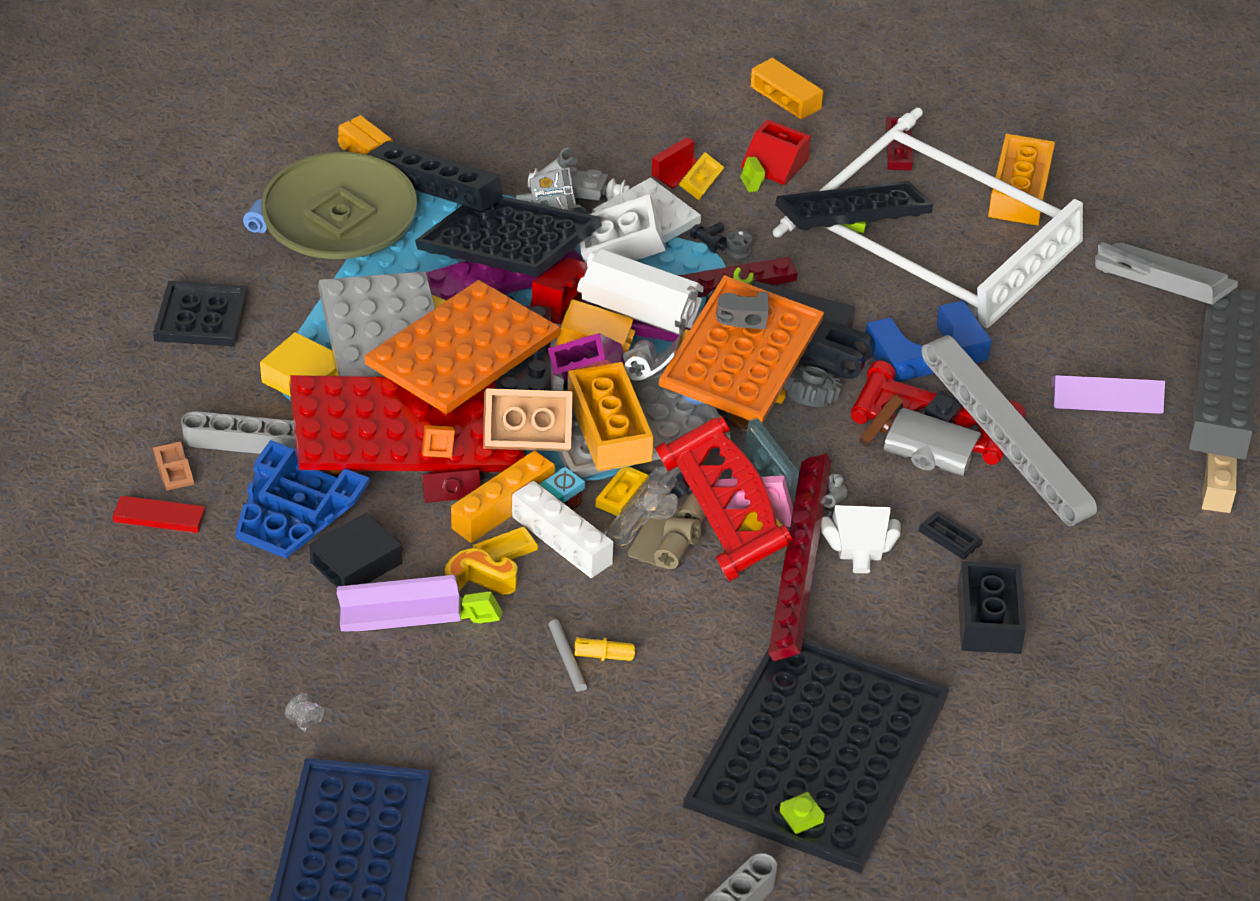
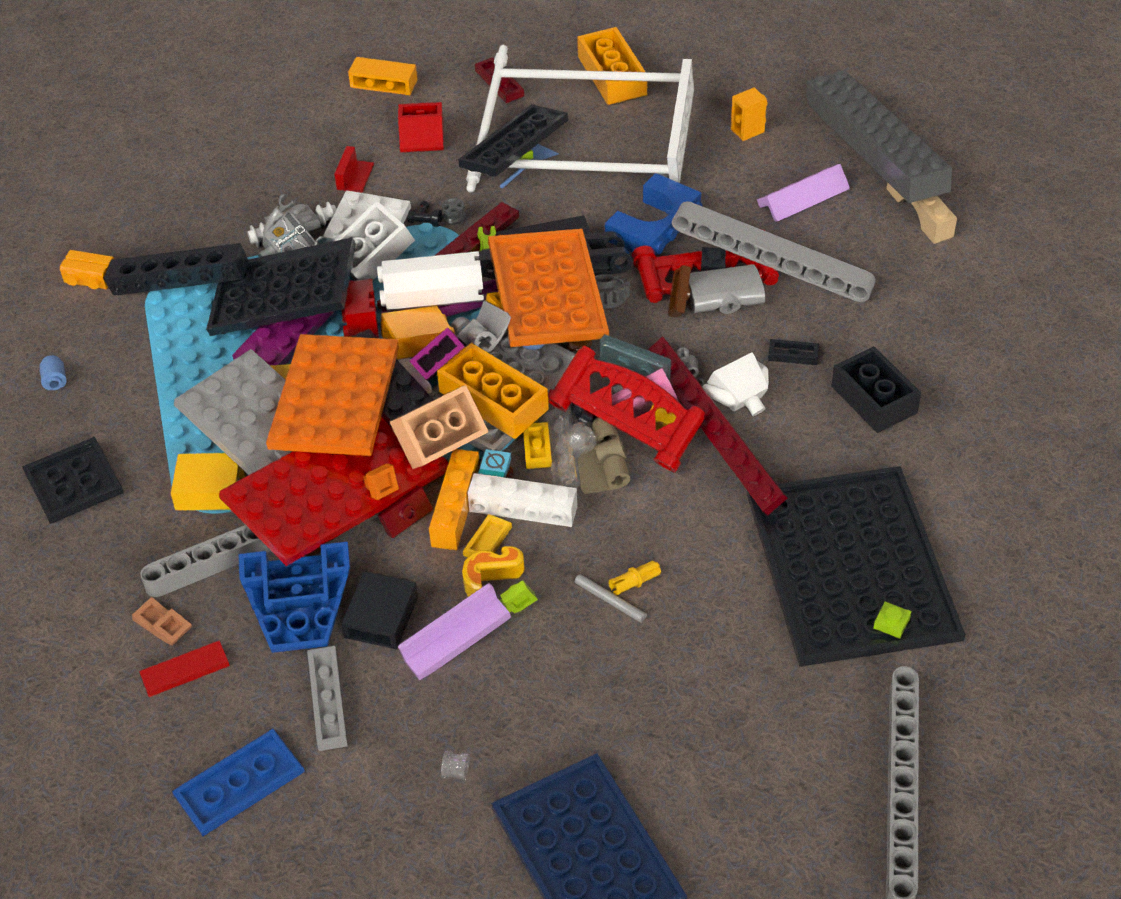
camera: 30 degrees left, 5 degrees up
olive dish [261,152,417,259] -> none
yellow plate [679,152,724,200] -> none
dark grey leg [715,292,769,329] -> none
lime plate [740,157,765,192] -> none
light grey piece [1095,242,1238,305] -> none
none -> blue tile [172,729,305,836]
none -> light grey plate [307,646,348,751]
none -> medium blue piece [500,144,559,188]
none -> light orange brick [731,87,767,141]

